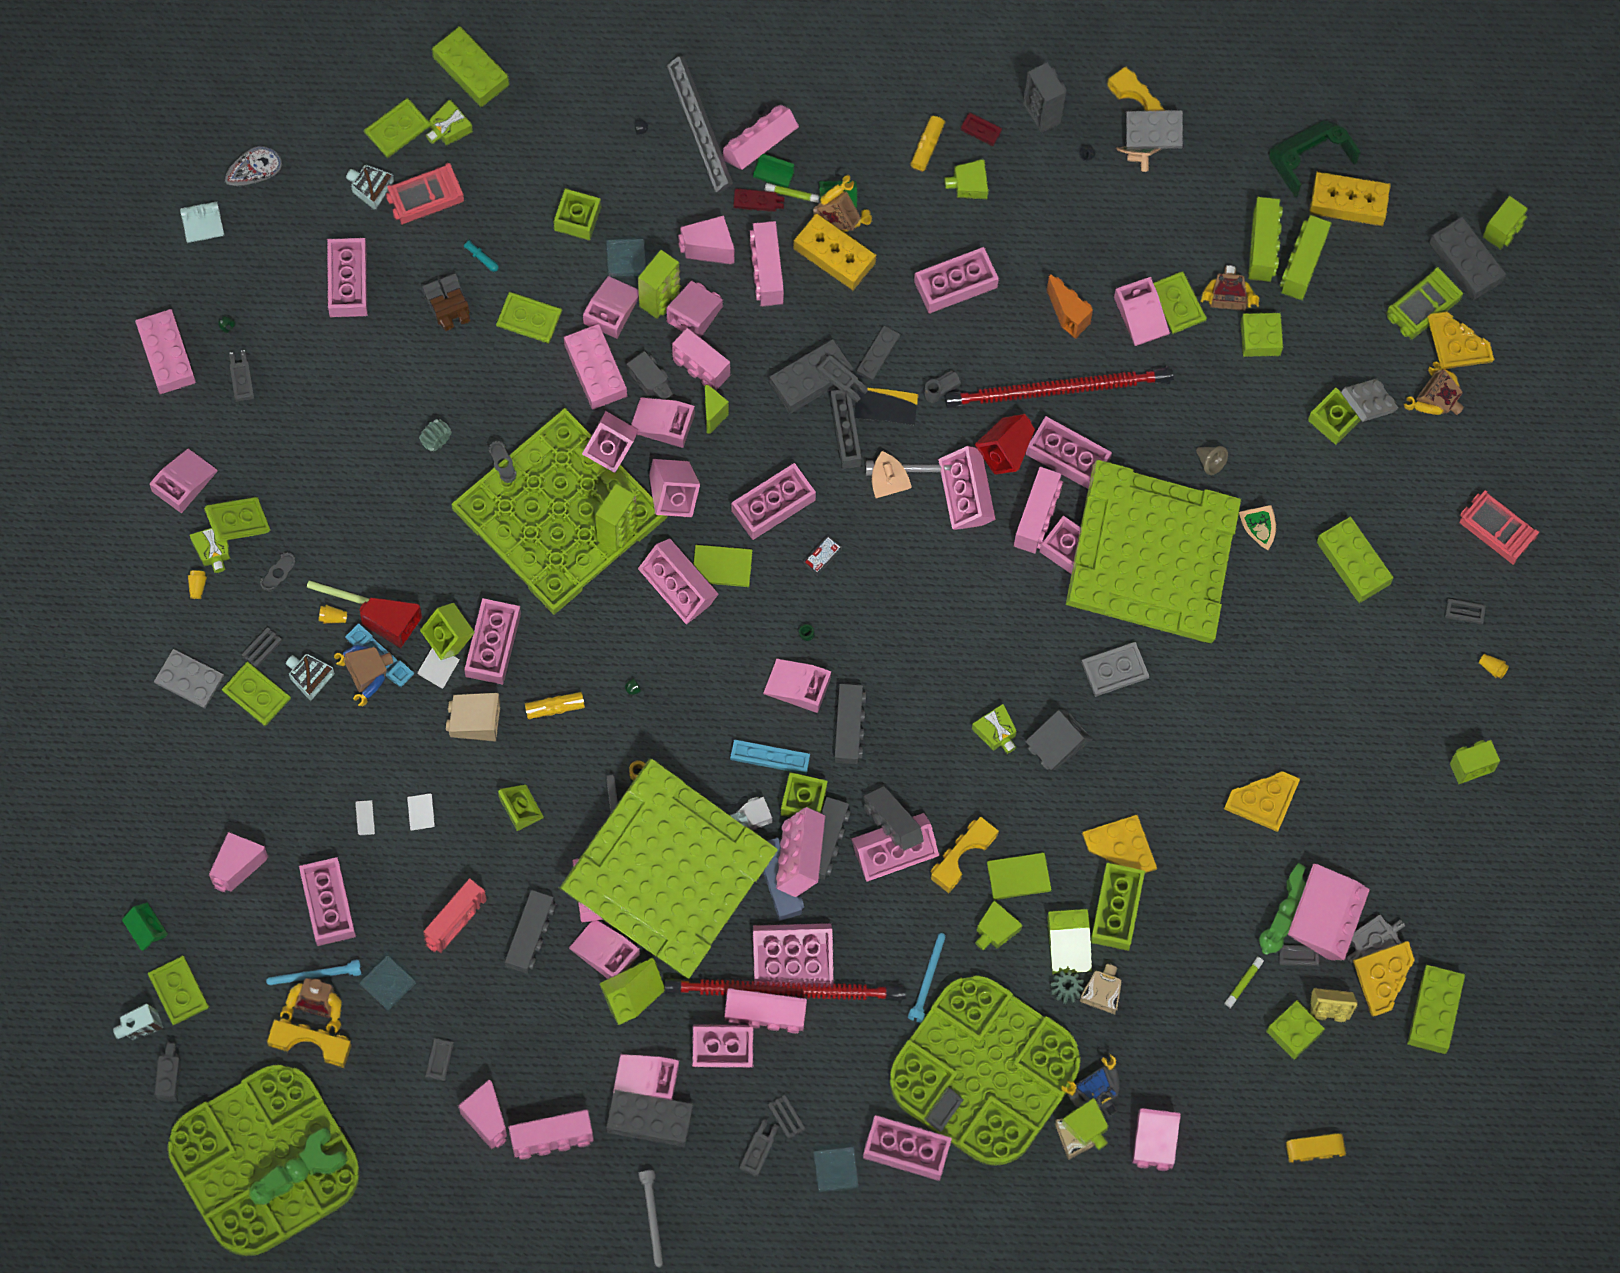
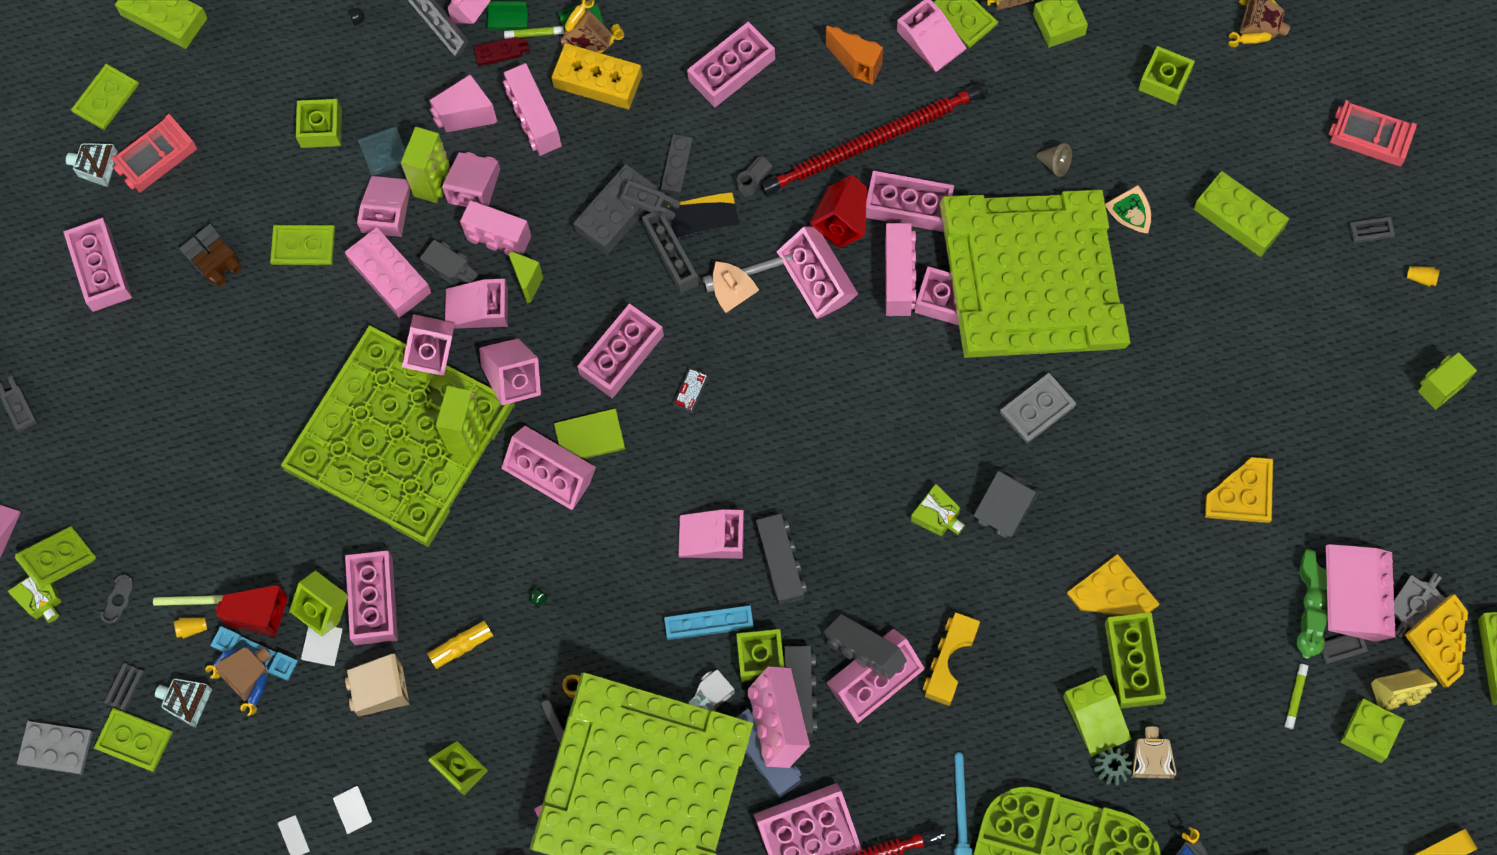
camera: 10 degrees left, 0 degrees up
yellow cone [188,570,207,599] -> none
sand green gear [419,419,452,451] -> none
lime torso [426,100,473,145] -> none
teal piece [464,240,499,272] -> none
dark grey piece [489,441,517,483] -> none
dark green hinge [799,624,815,641] -> none
lime torso [975,901,1022,950] -> none
lime tile [987,853,1051,900] -> none
light grey plate [1341,379,1398,422] -> none

